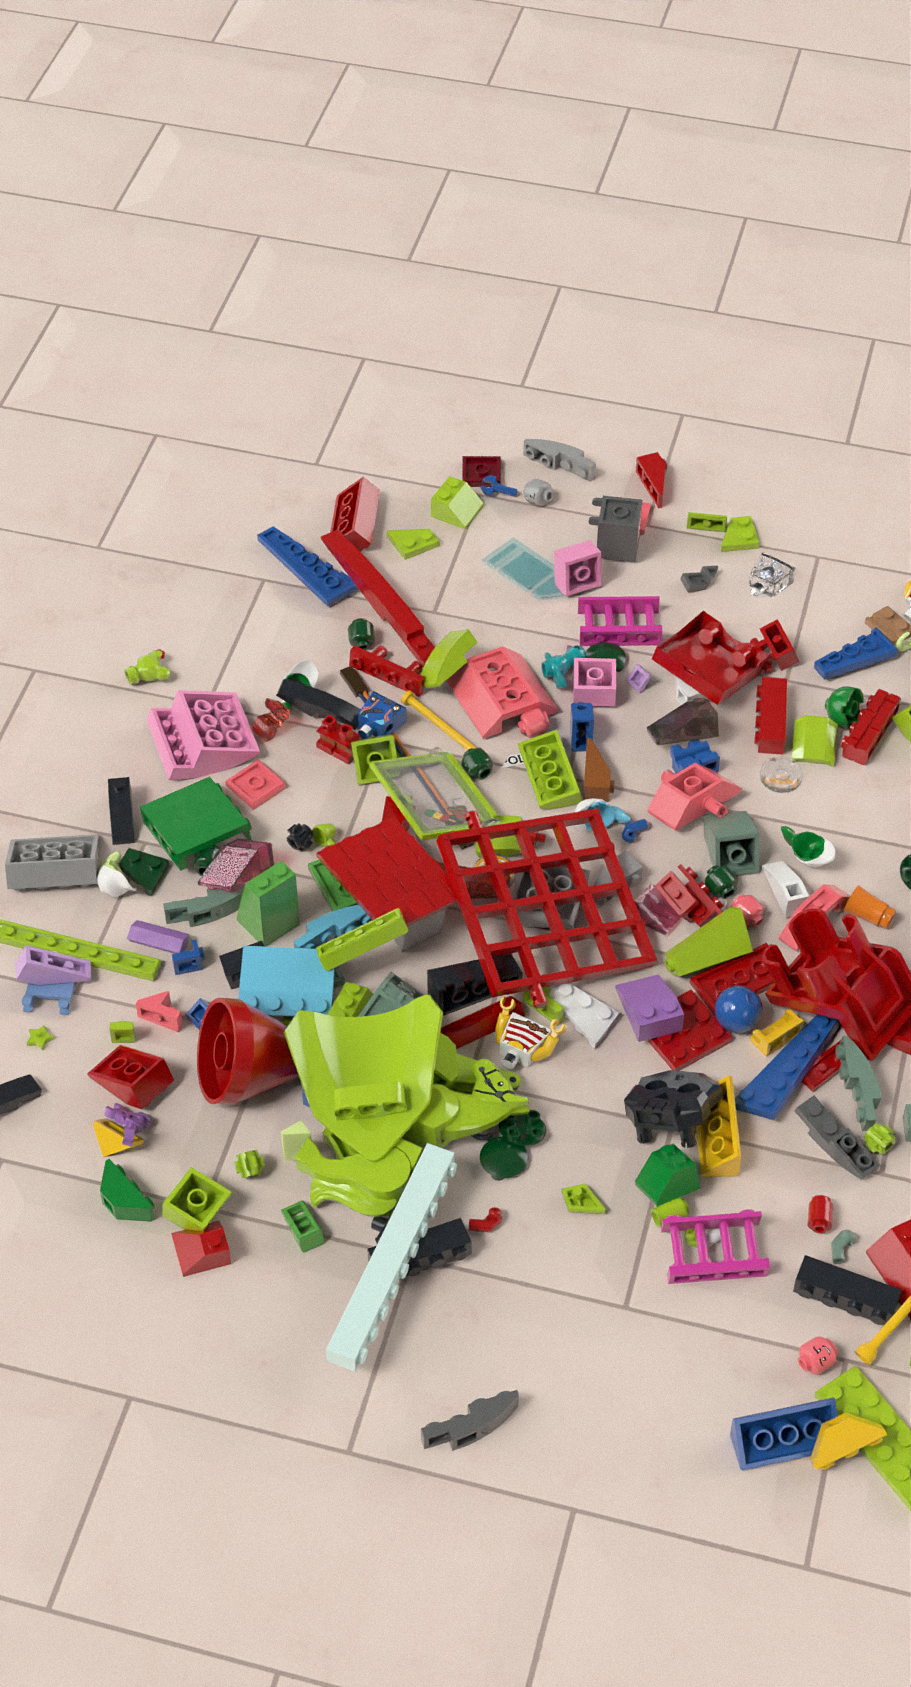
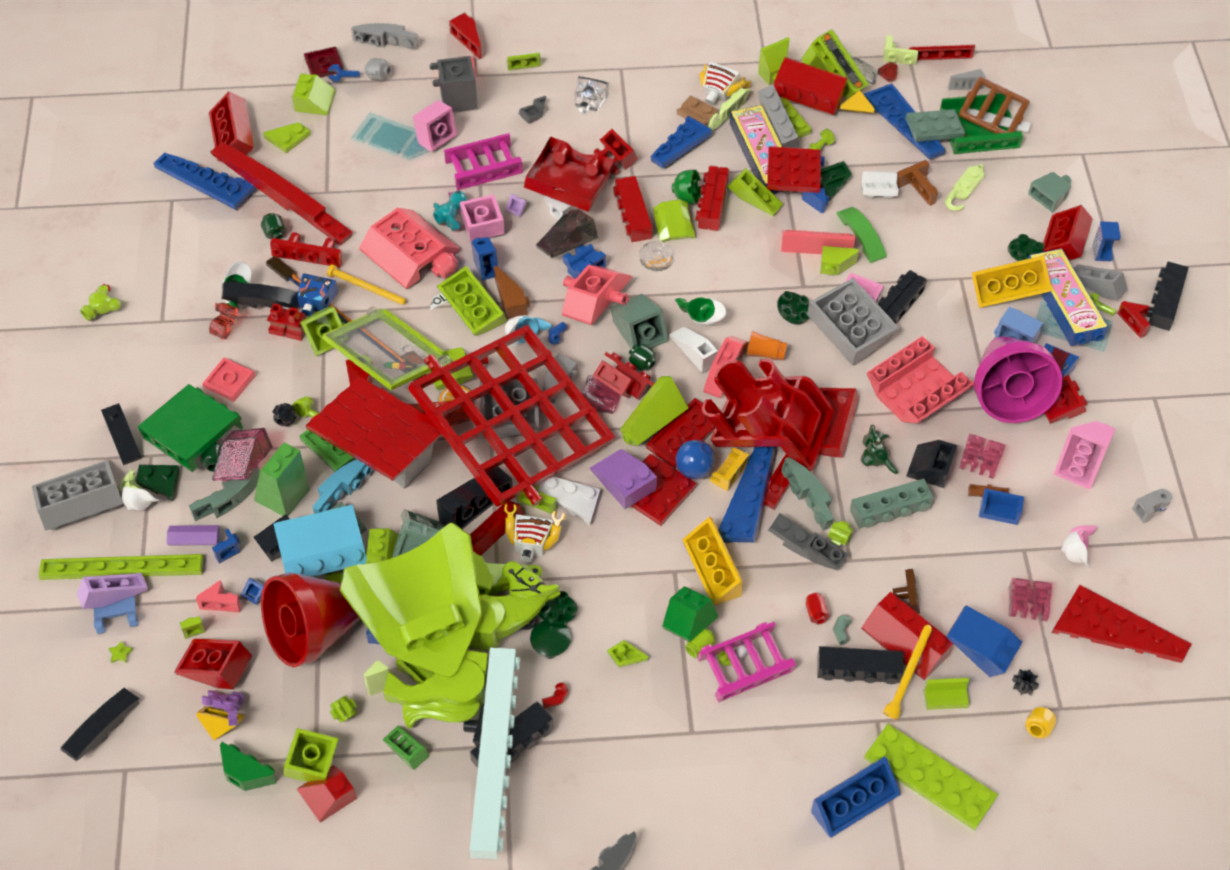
camera: 20 degrees left, 5 degrees up
bright pink slope [147,690,260,780] -> none
lime slope [316,908,408,971] -> none
lime slope [421,629,478,688] -> none
dark green head [461,748,493,779] -> none
dark green dish [586,642,626,672] -> none
black brick [624,1070,723,1148] -> none
lime wing [721,516,759,552] -> none
coral head [731,894,765,928] -> none
coral head [798,1336,838,1375] -> none
yellow slope [810,1412,887,1470] -> none

